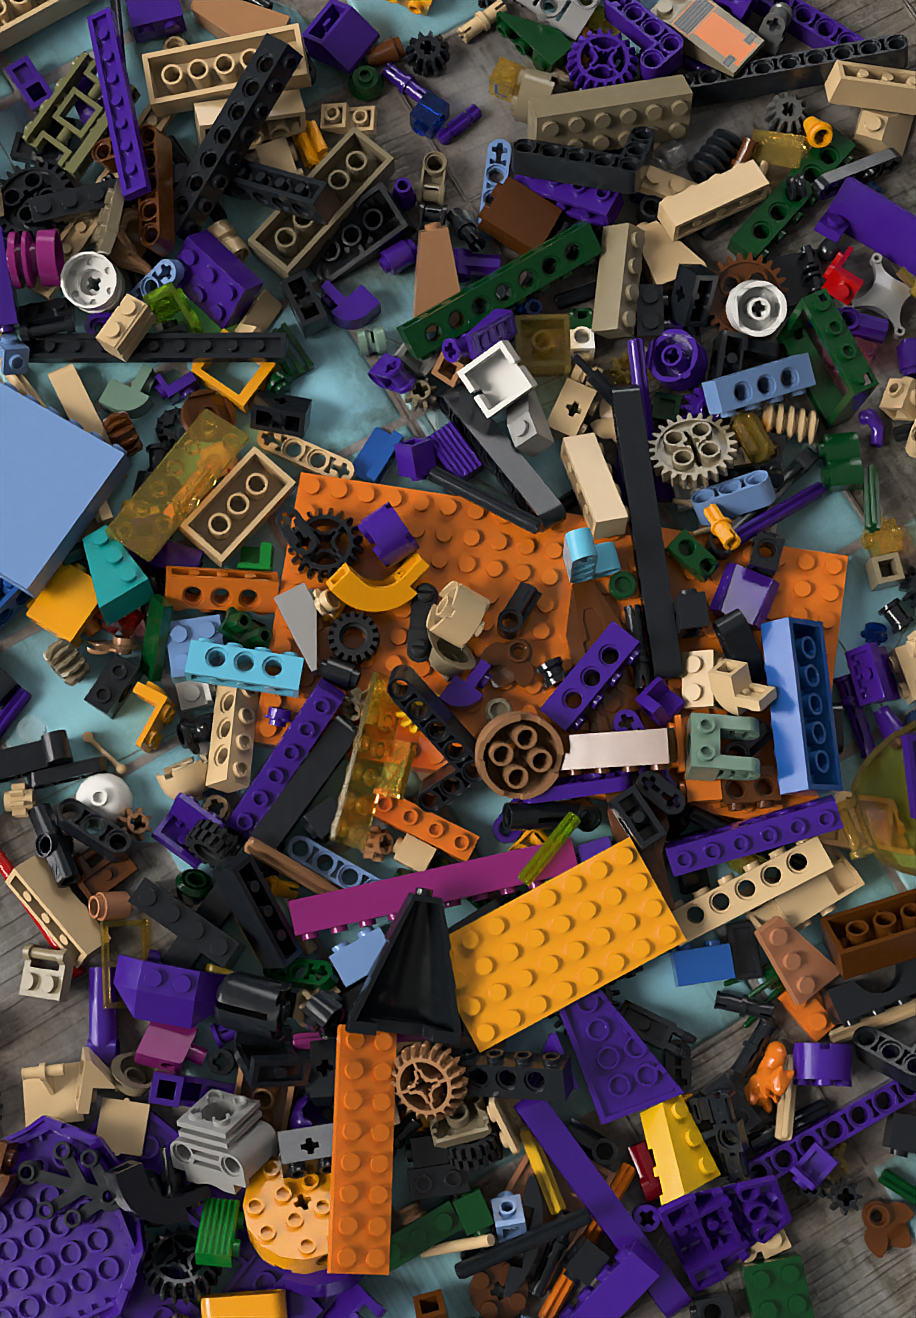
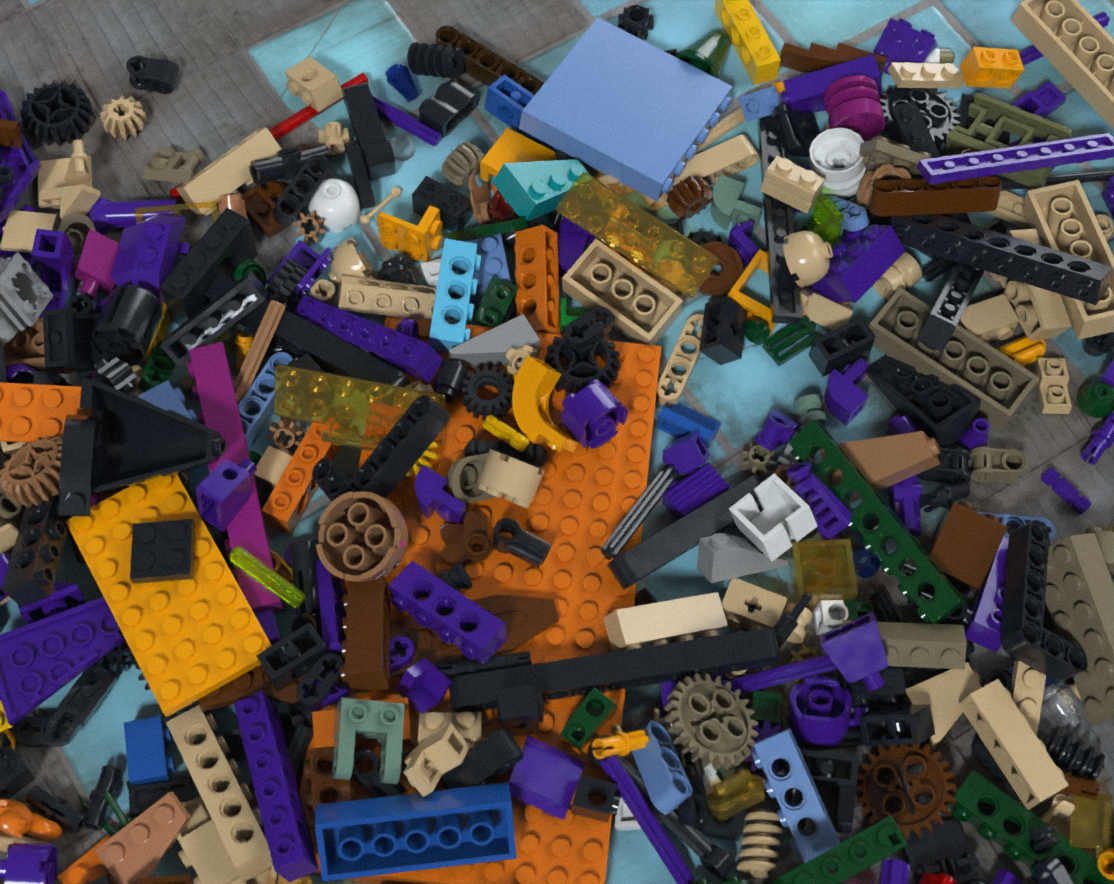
camera: 85 degrees right, 15 degrees down
clear blue brick [410,90,450,140] -> none
dark tan plate [485,698,513,722] -> none
medium azure beam [563,527,622,584] -> none
dark green tile [608,571,637,601] -> none
white brick [726,280,787,337] -> none
none -> black arch [59,415,97,517]
none -> black plate [130,519,195,584]
none -> dark purple torso [196,458,257,532]
none -> yellow axle [482,415,530,452]
none -> tan cylinder [783,231,833,288]
none -> dark purple torso [820,612,889,691]

